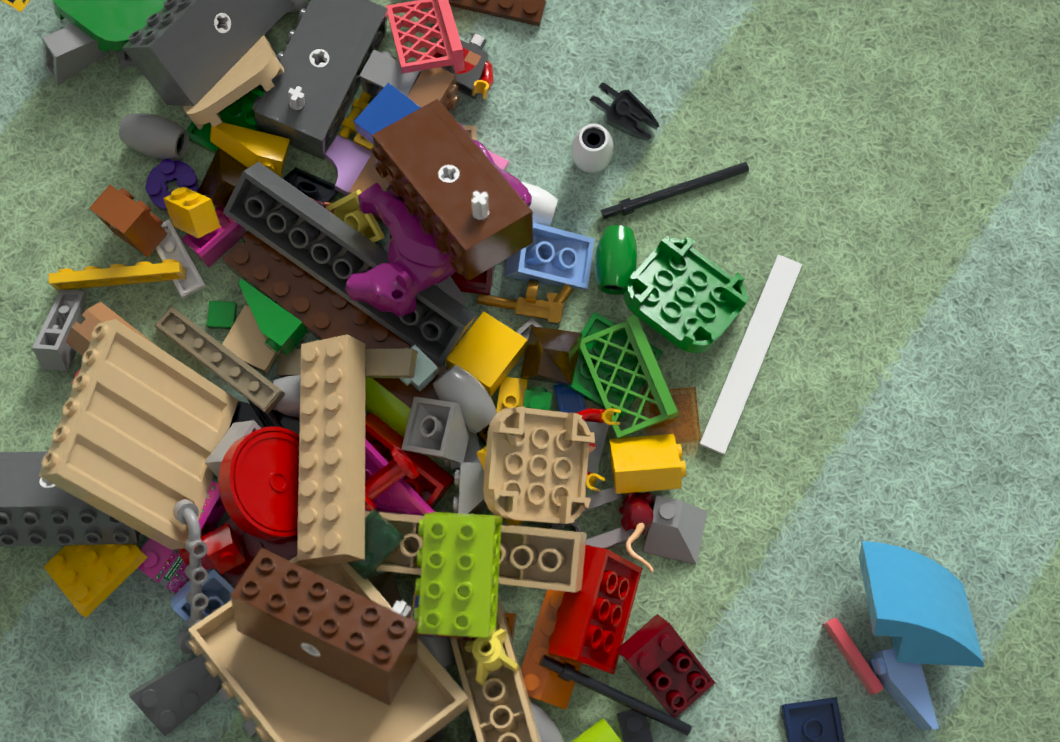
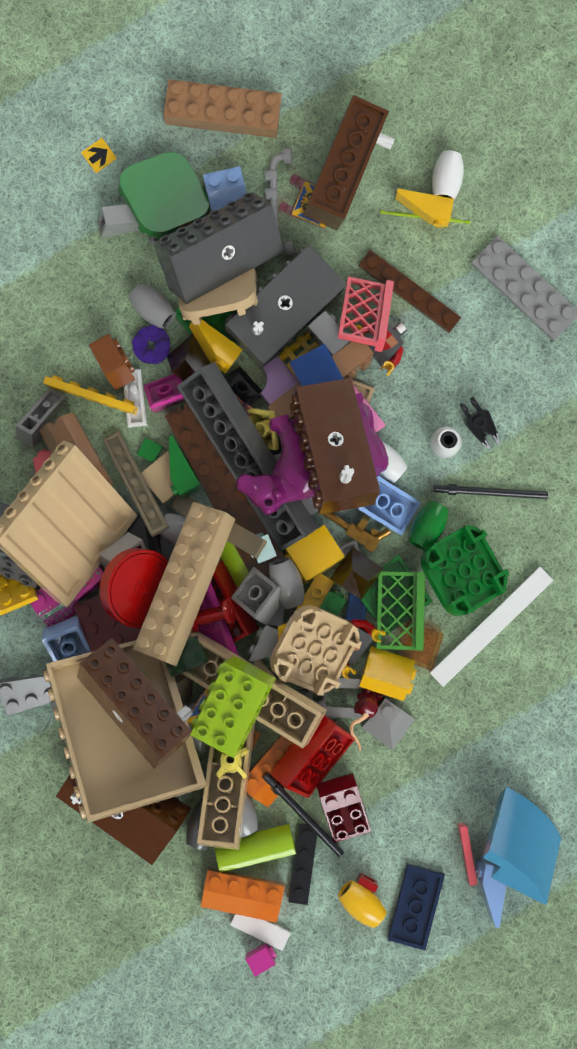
camera: 25 degrees right, 10 degrees up
yellow brick [163,187,220,238] -> none
light grey bar [173,500,208,654] -> none
red arch [178,523,246,574] -> none

